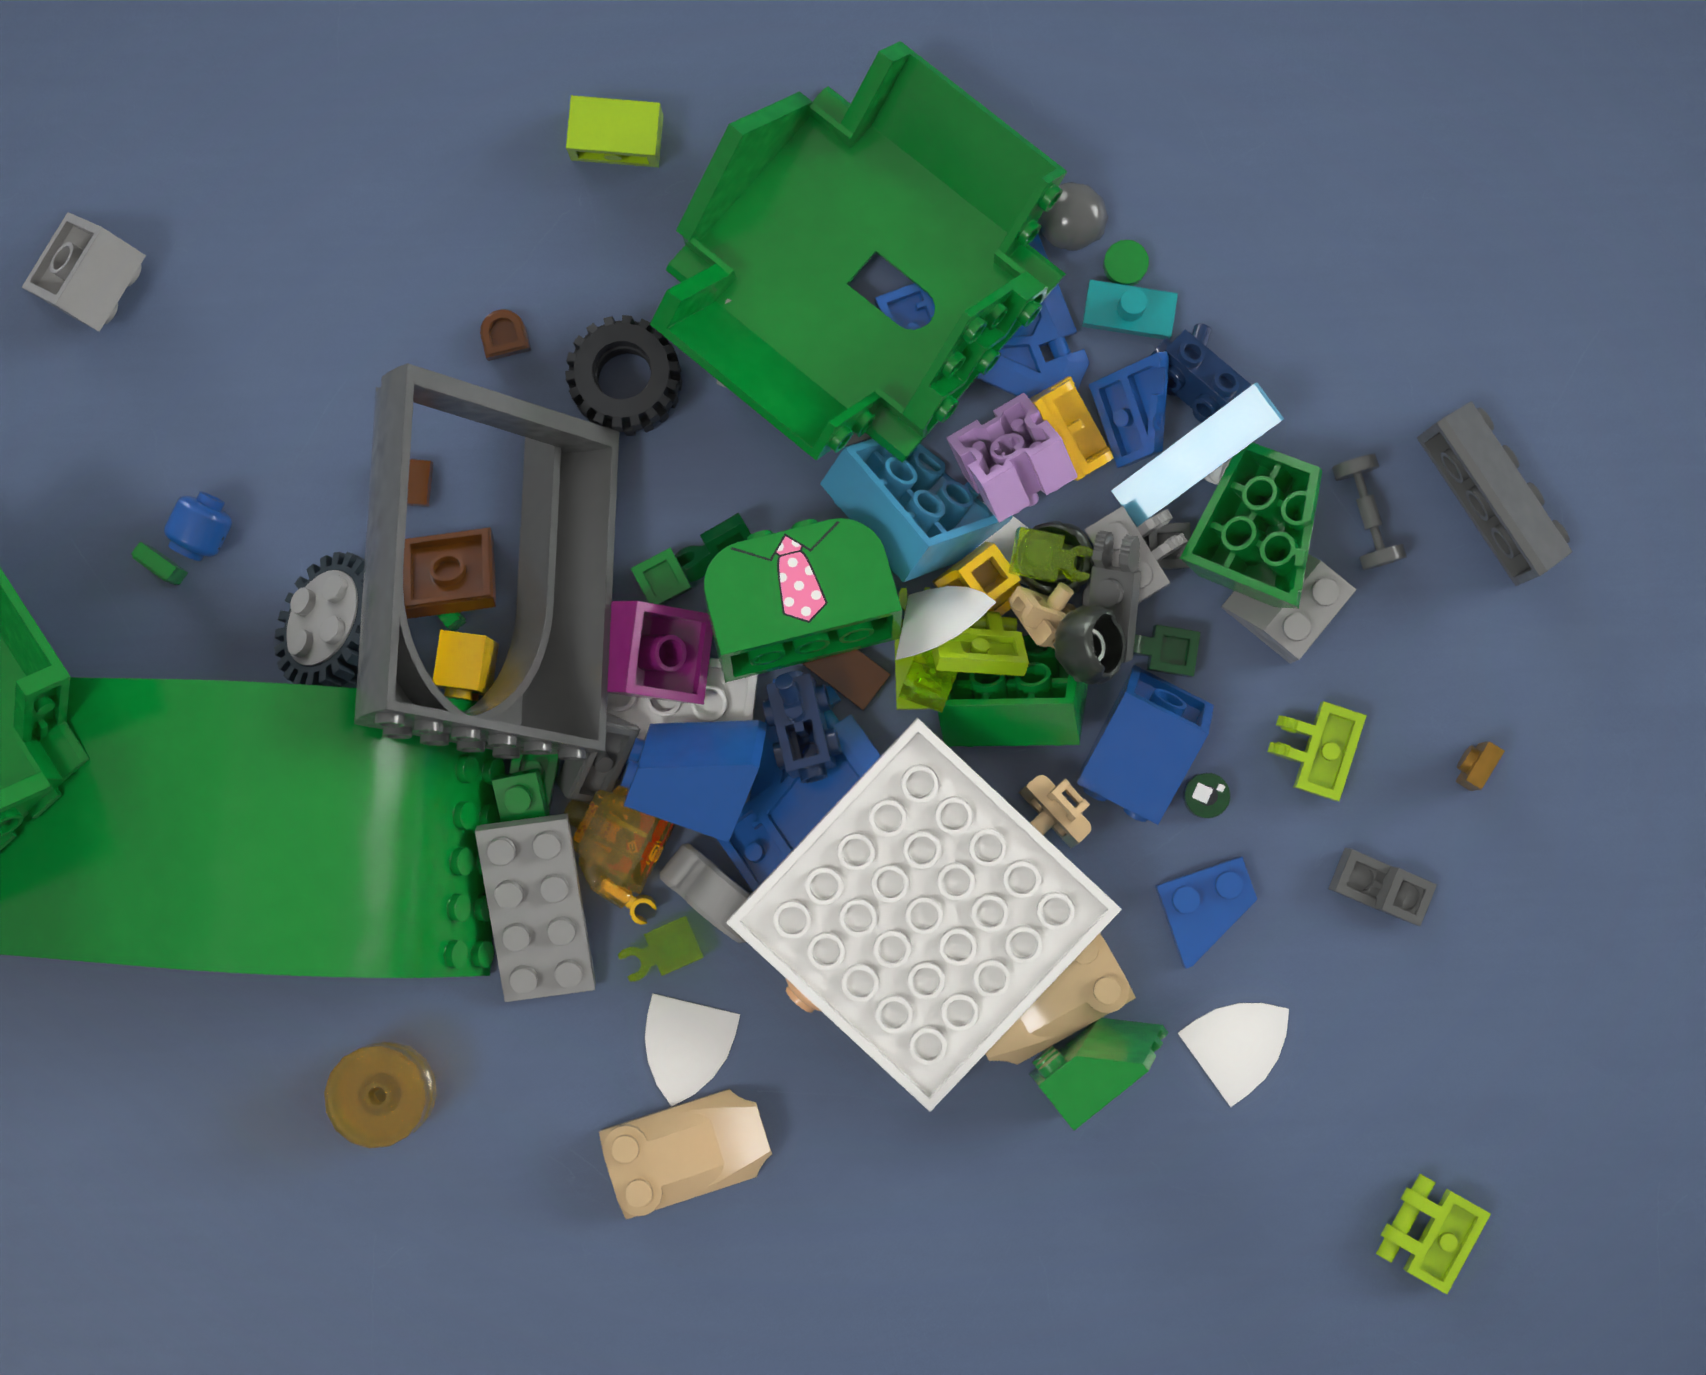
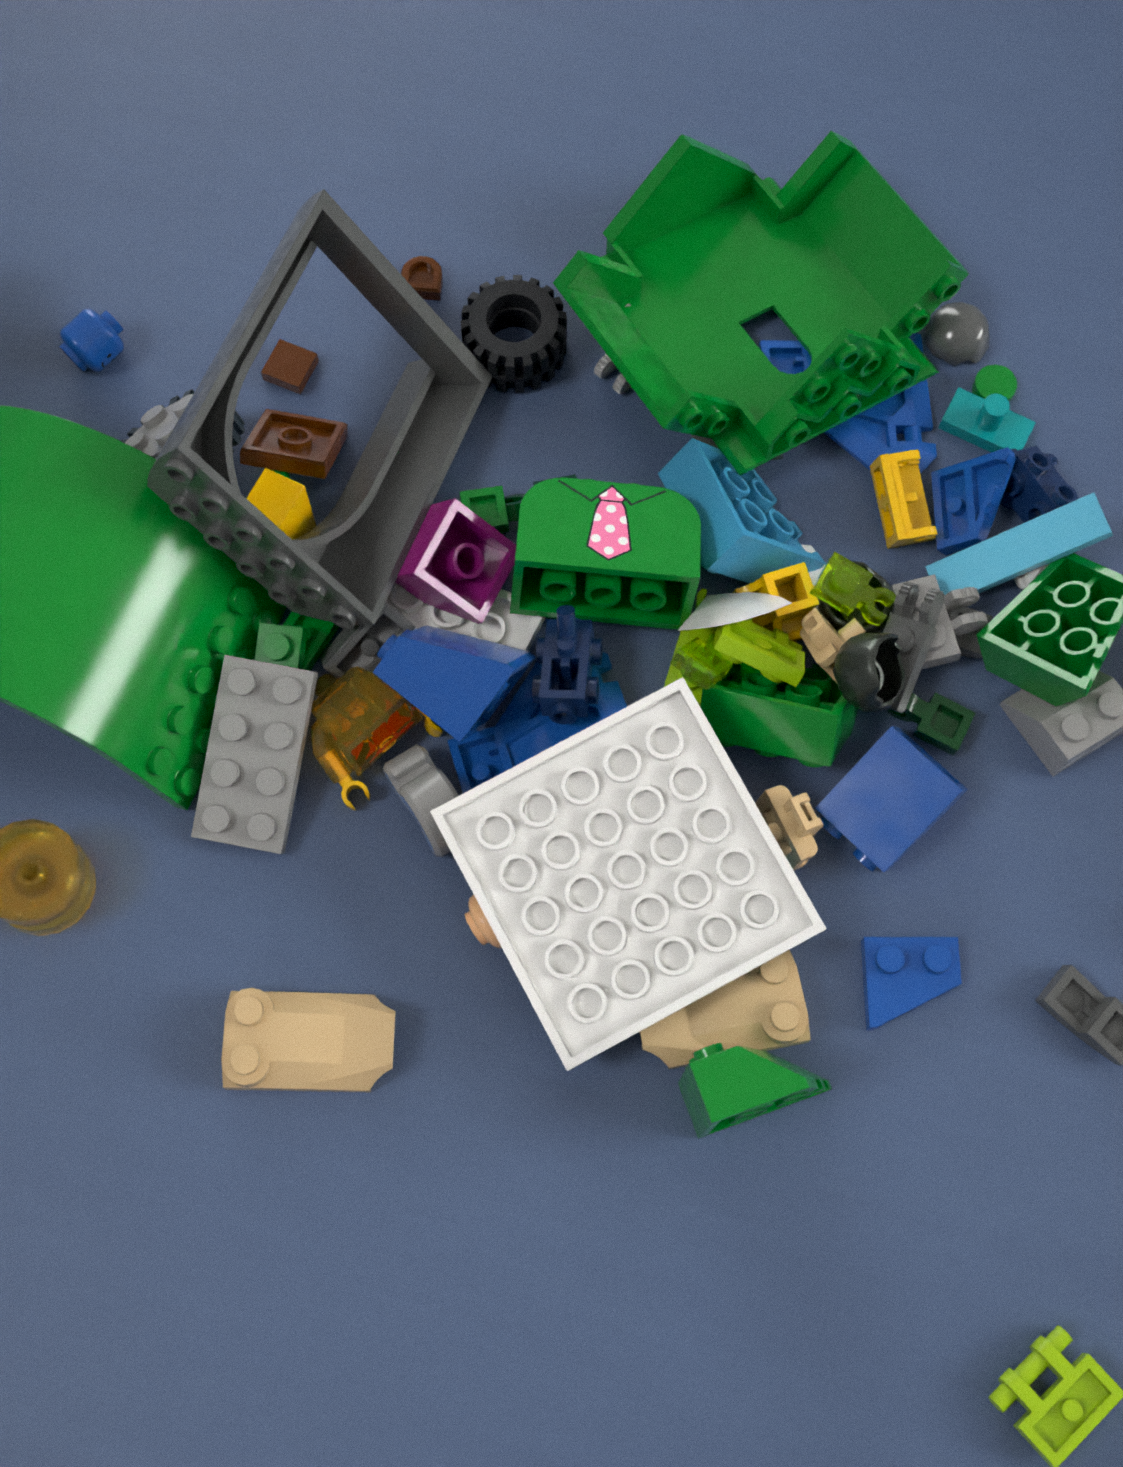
camera: 15 degrees right, 15 degrees down
light grey slope [22,212,146,332] -> none
green tile [131,542,188,585] -> none
lime panel [566,95,663,168] -> none
clear neon green plate [618,915,704,982] -> none
white sticker [645,994,740,1106] -> none
reddish brown tile [801,649,891,711] -> none
lavender brick [946,393,1078,523] -> none
white sticker [1178,1003,1289,1107] -> none
dark green tile [1183,773,1230,818] -> none
lime hinge [1267,701,1367,802] -> none

